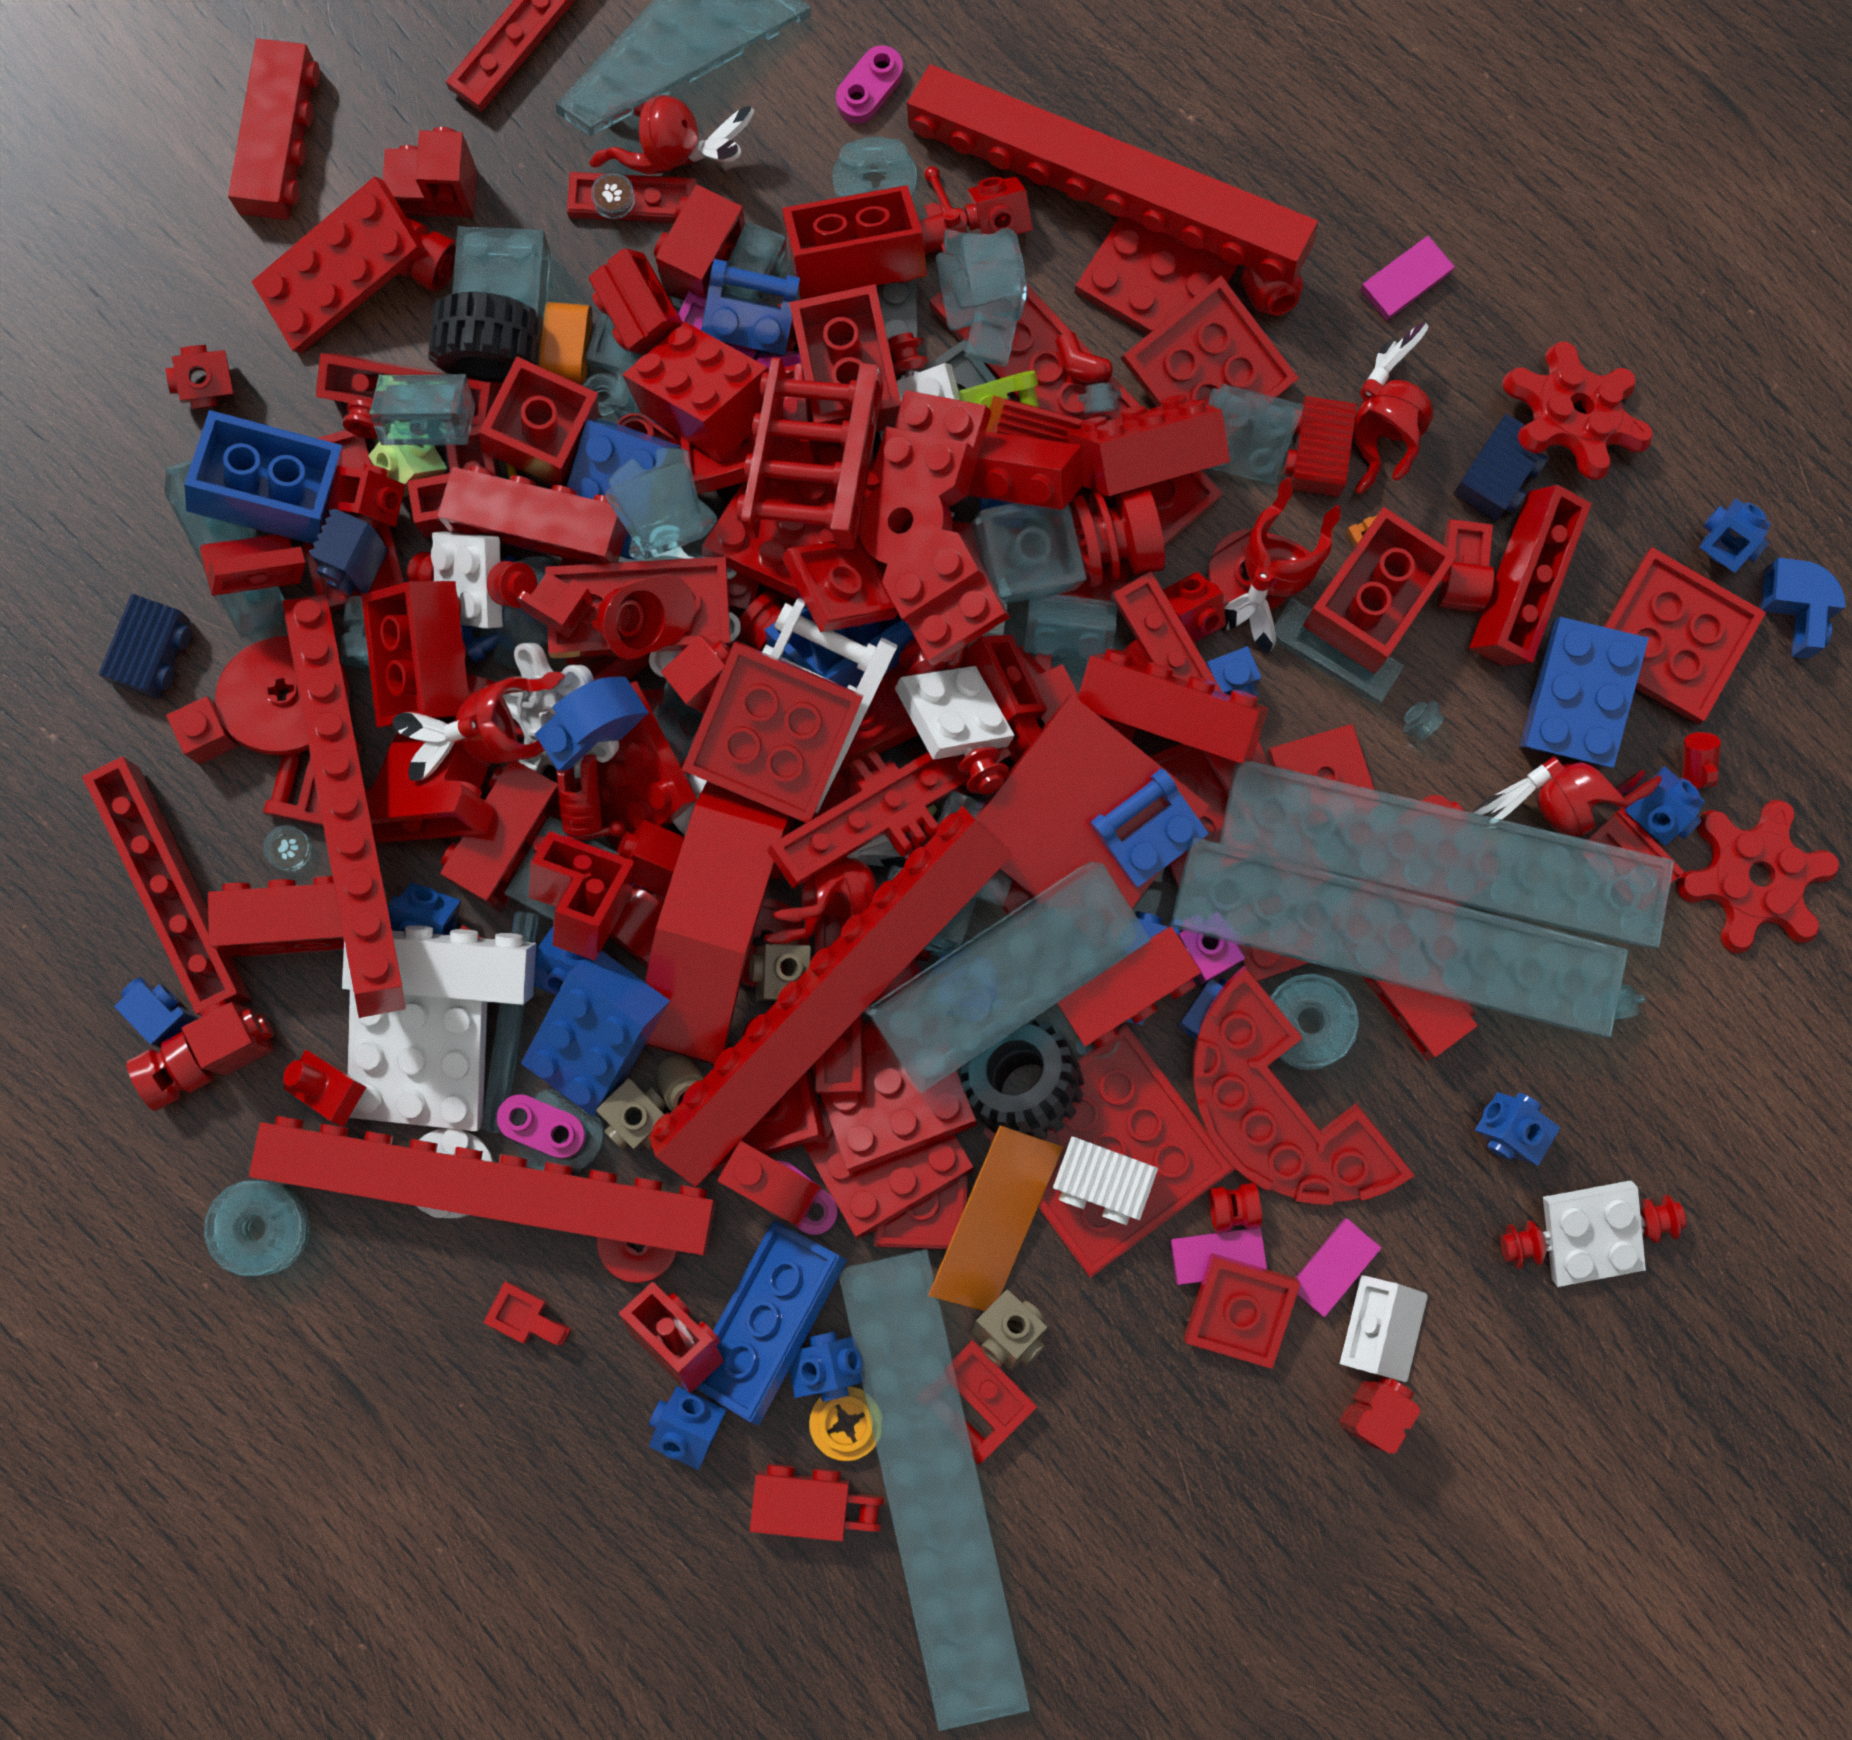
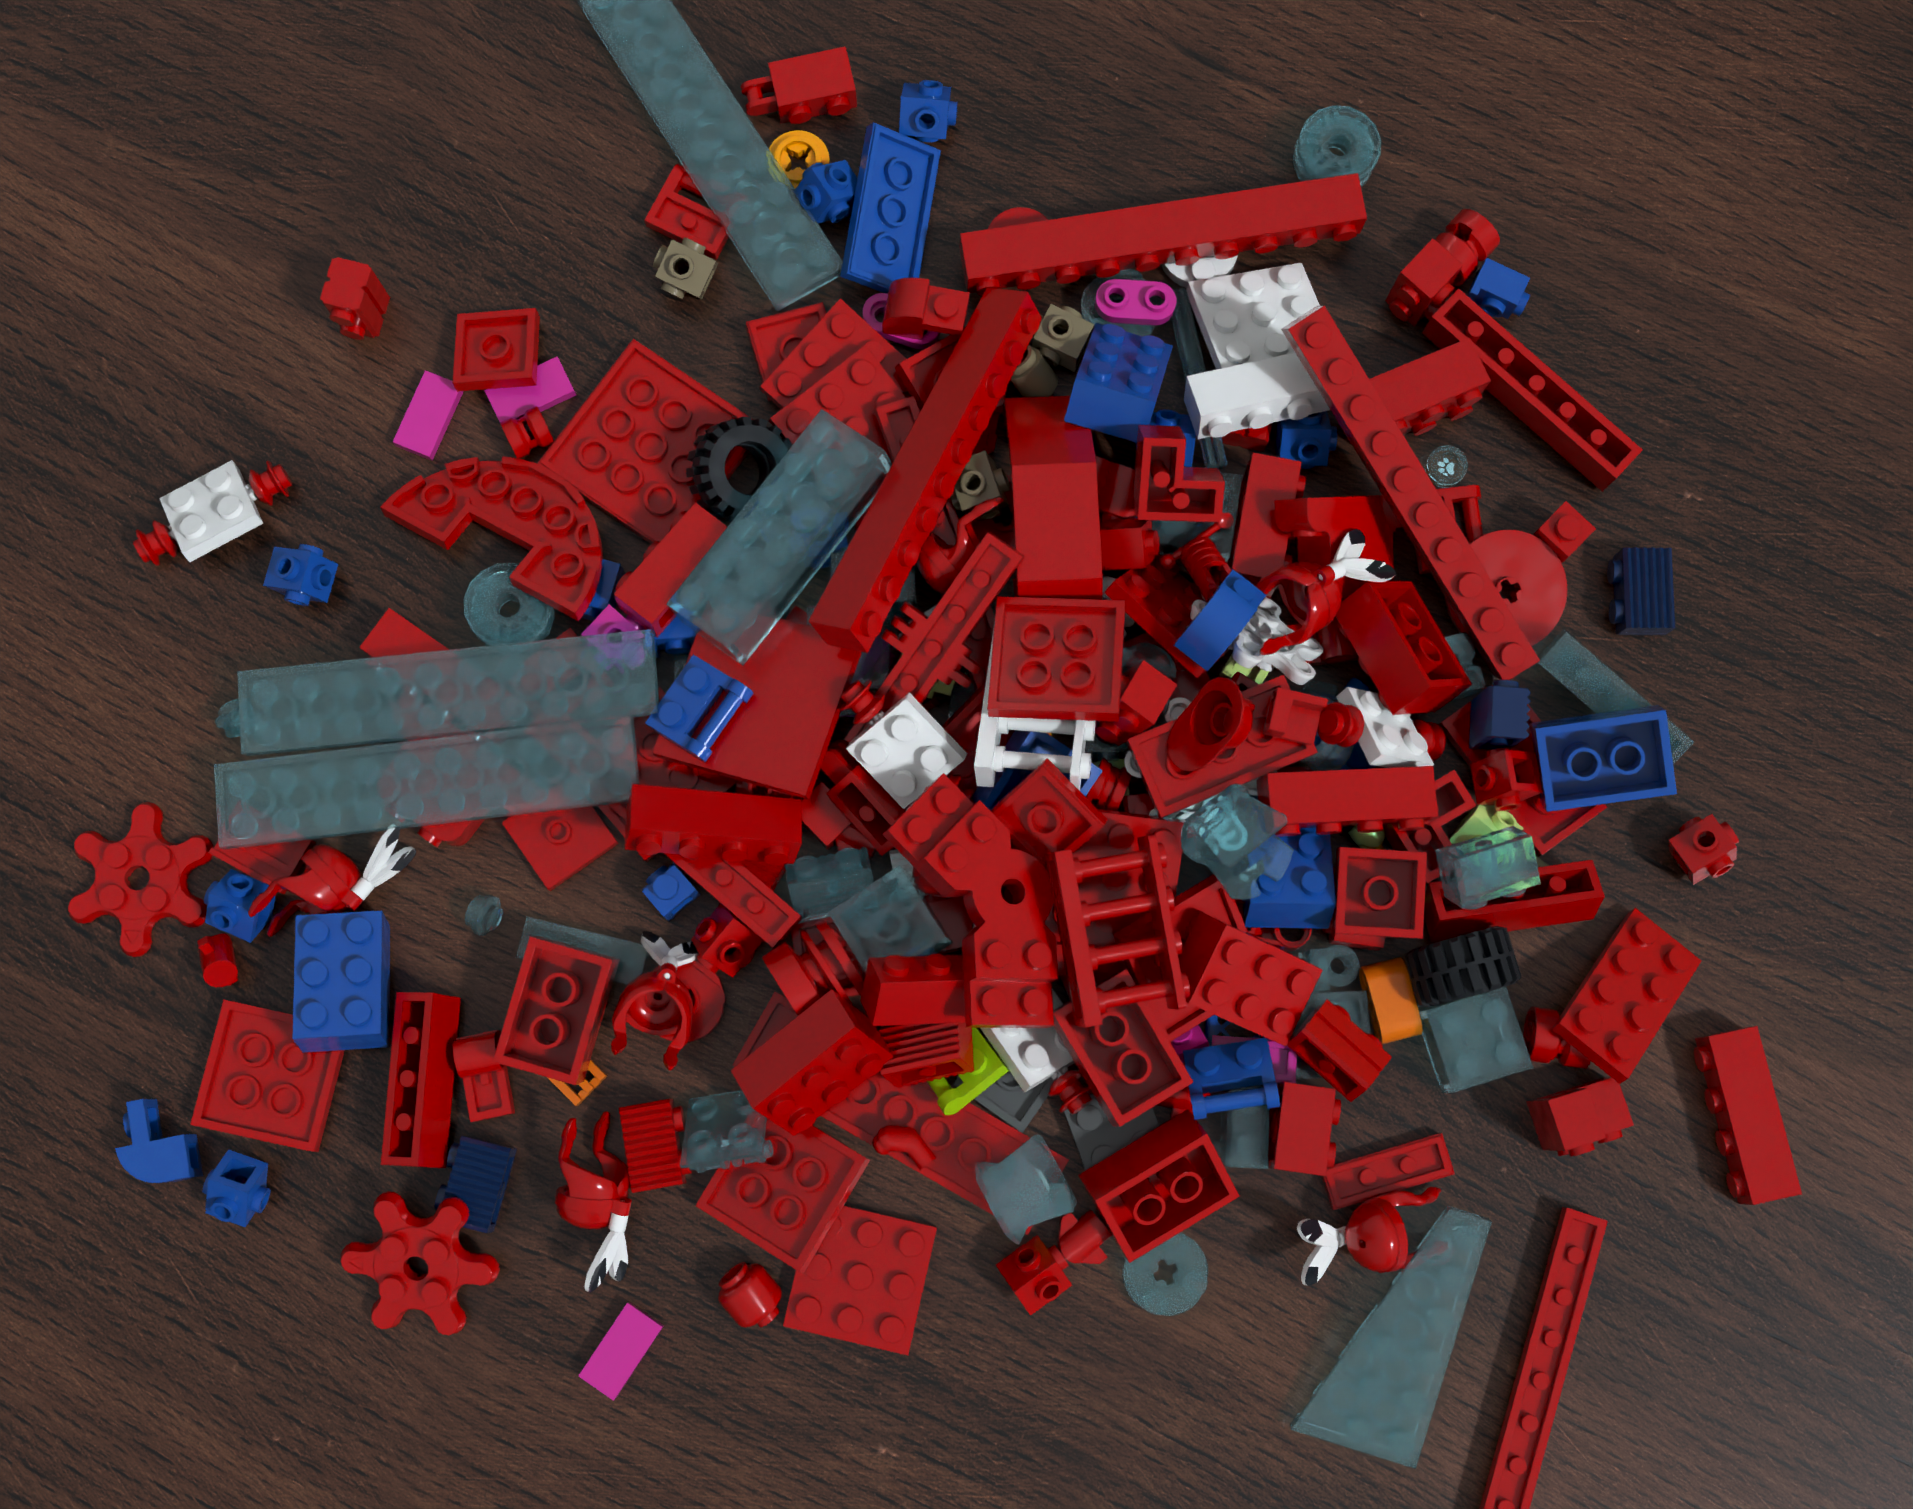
camera: 160 degrees right, 0 degrees up
red panel [199,534,306,596] -> none
red tile [283,1050,367,1127] -> none
red bush [342,400,386,439] -> none
red plate [483,1281,571,1346] -> none
tile [591,173,635,219] -> none
red brick [618,1282,724,1393] -> none
dark pink plate [836,46,903,124] -> none
red brick [907,64,1318,285] -> none
red hinge [924,166,961,227] -> none
orange piece [928,1125,1063,1311] -> none
clear light blue plate [964,311,1017,367] -> none
white brick [1053,1136,1158,1225] -> none
clear light blue plate [1078,383,1122,413] -> none
white panel [1340,1275,1427,1382] -> none

